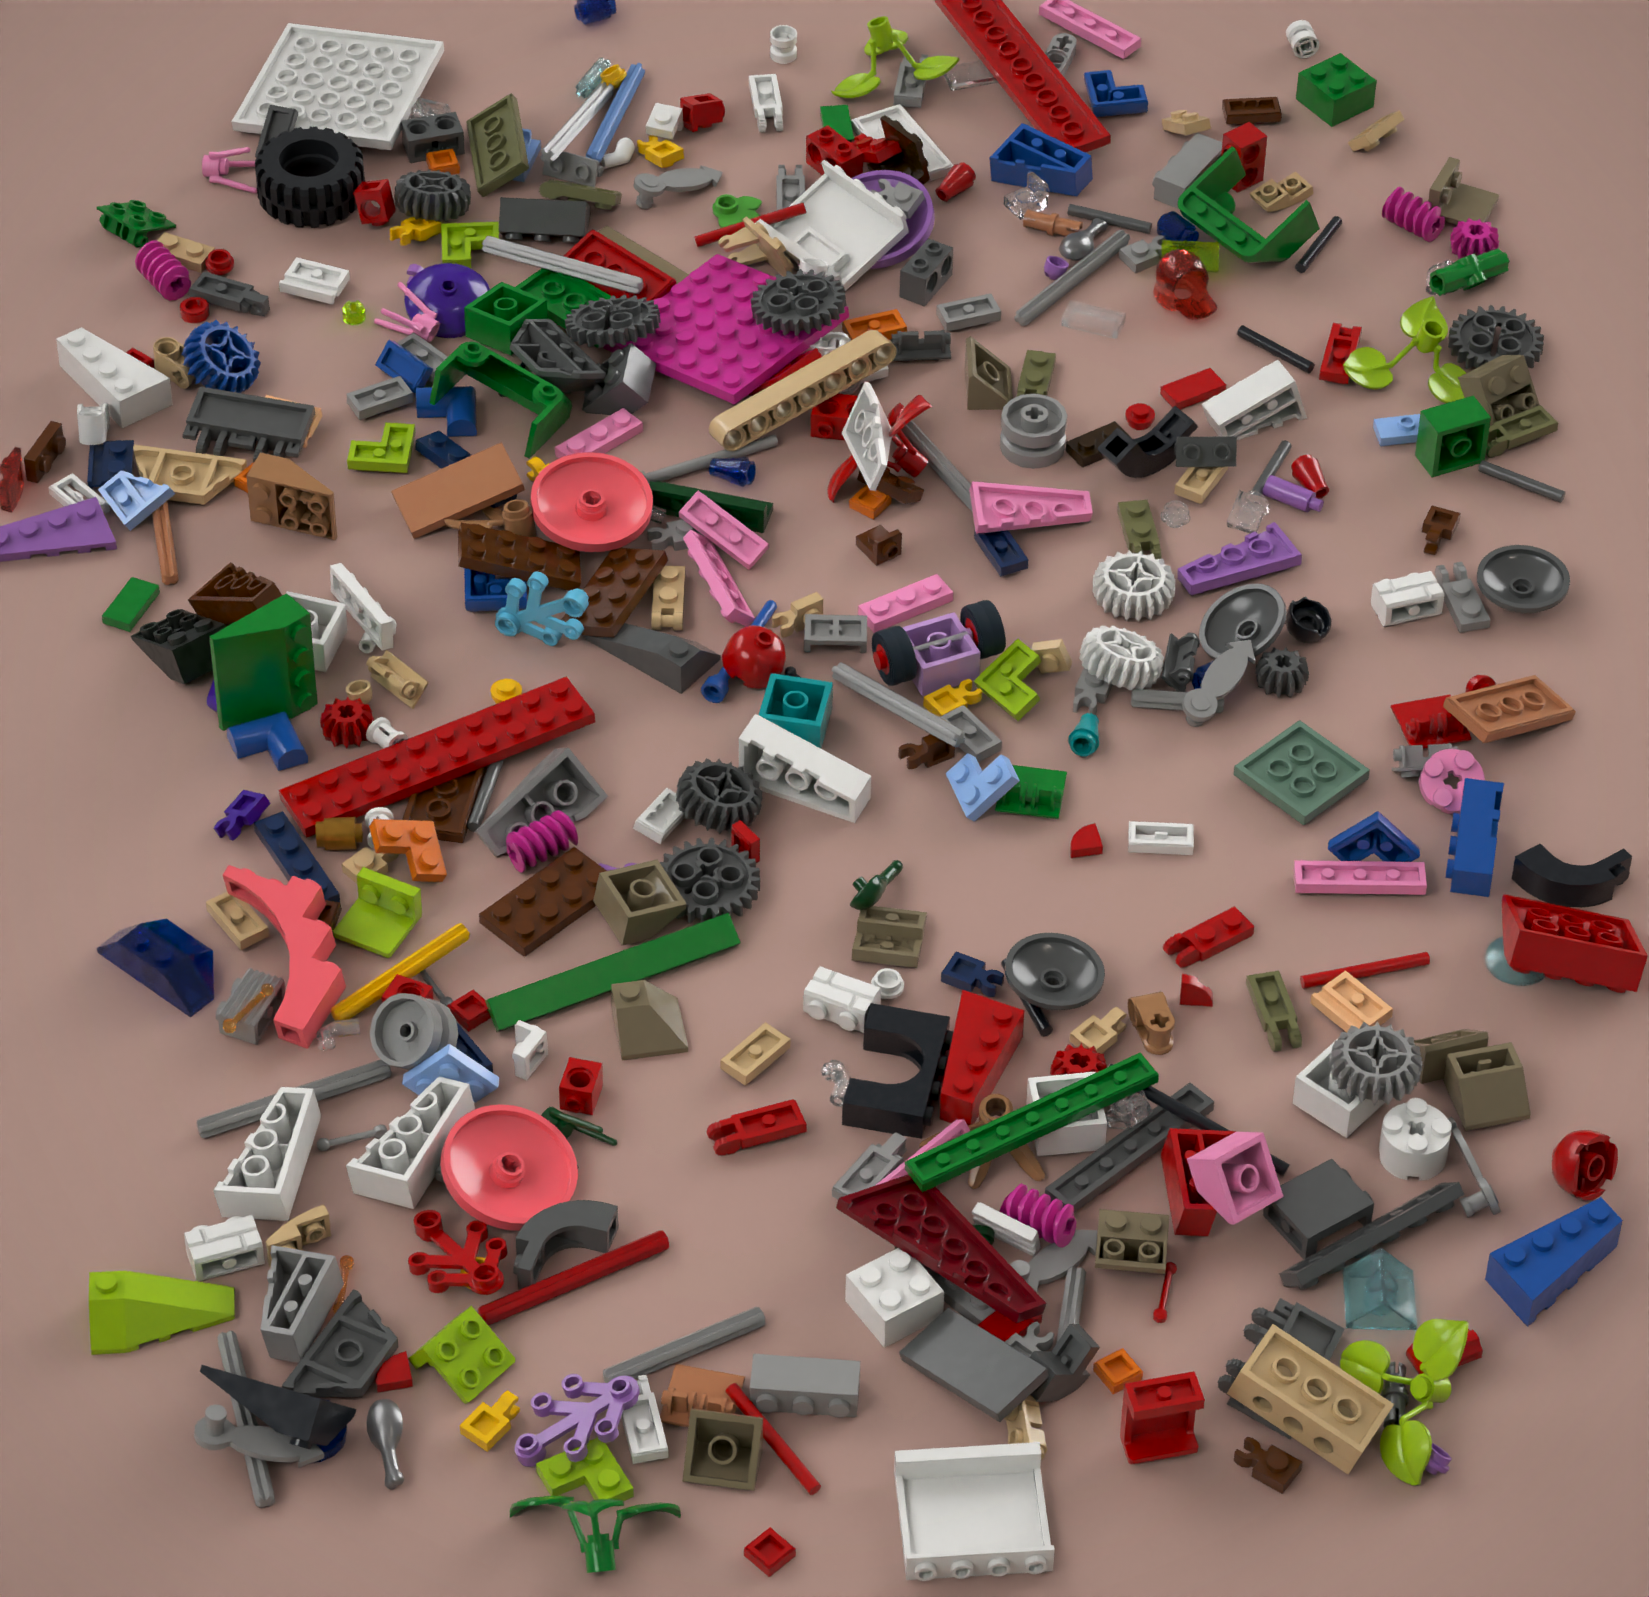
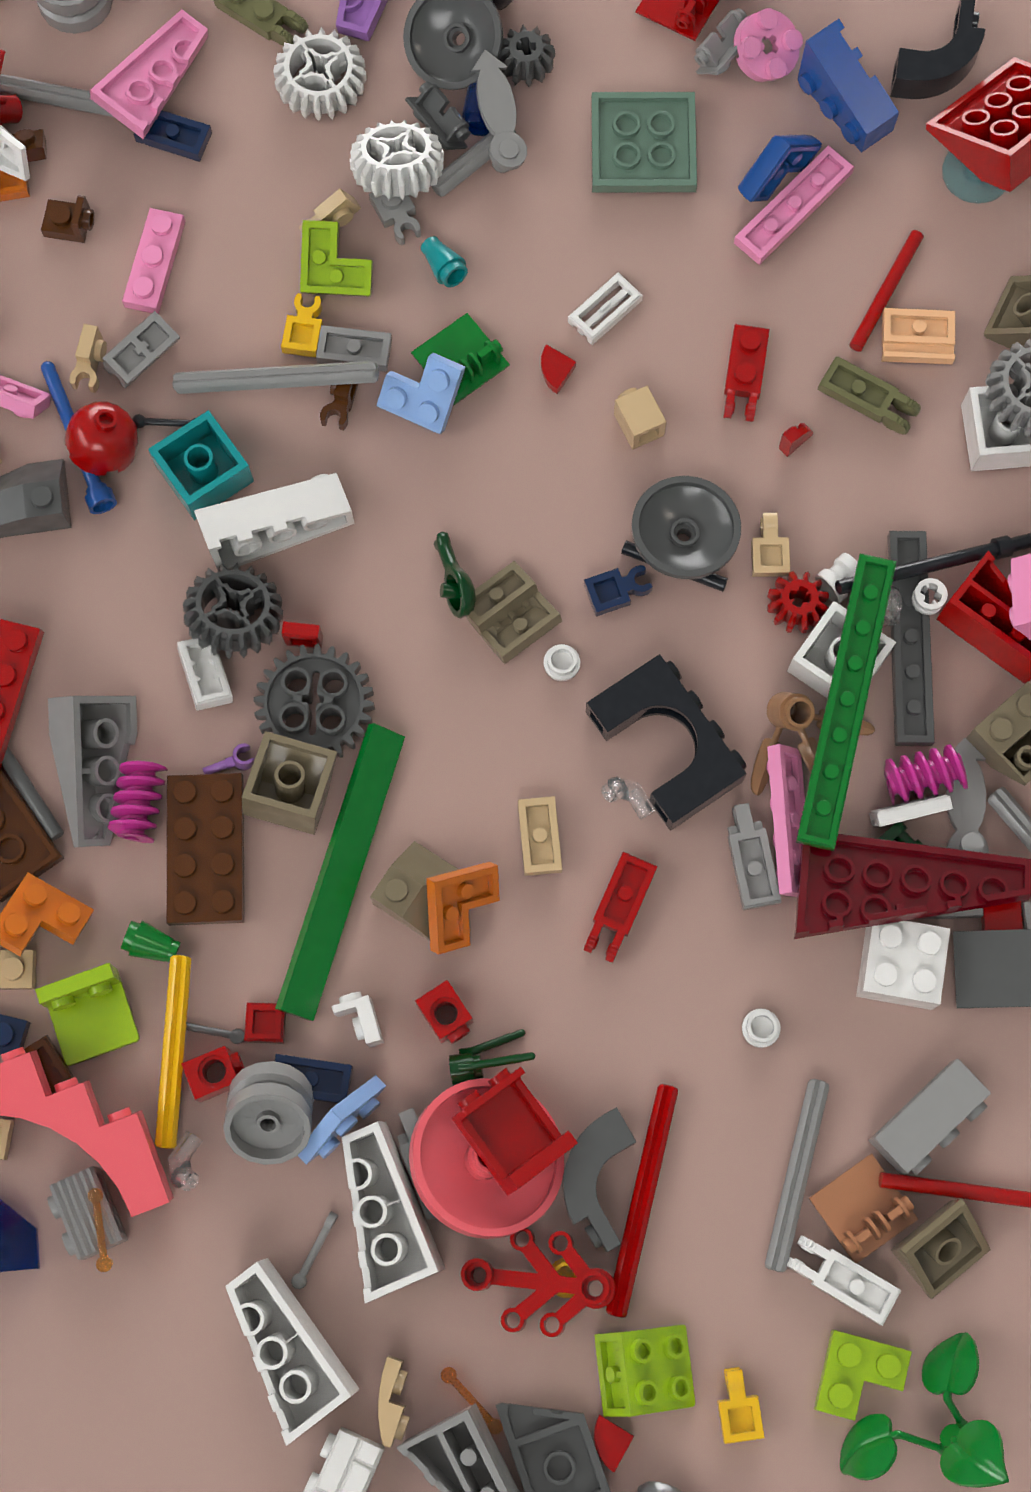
camera: 45 degrees left, 30 degrees up
light grey axle [197,1059,391,1138] -> none
medium lavender plant [514,1374,640,1467] -> none
white brick [803,966,881,1033] -> none
brick [872,600,1006,696] -> none
red wedge [940,990,1025,1126] -> none
medium nougat piece [1127,991,1175,1055] -> none
none -> green cone [121,920,181,963]
none -> orange plate [426,862,500,955]
none -> red panel [452,1067,578,1196]
none -> tan brick [614,385,666,450]
none -> white plate [742,1009,781,1048]
none -> white bush [911,578,948,615]

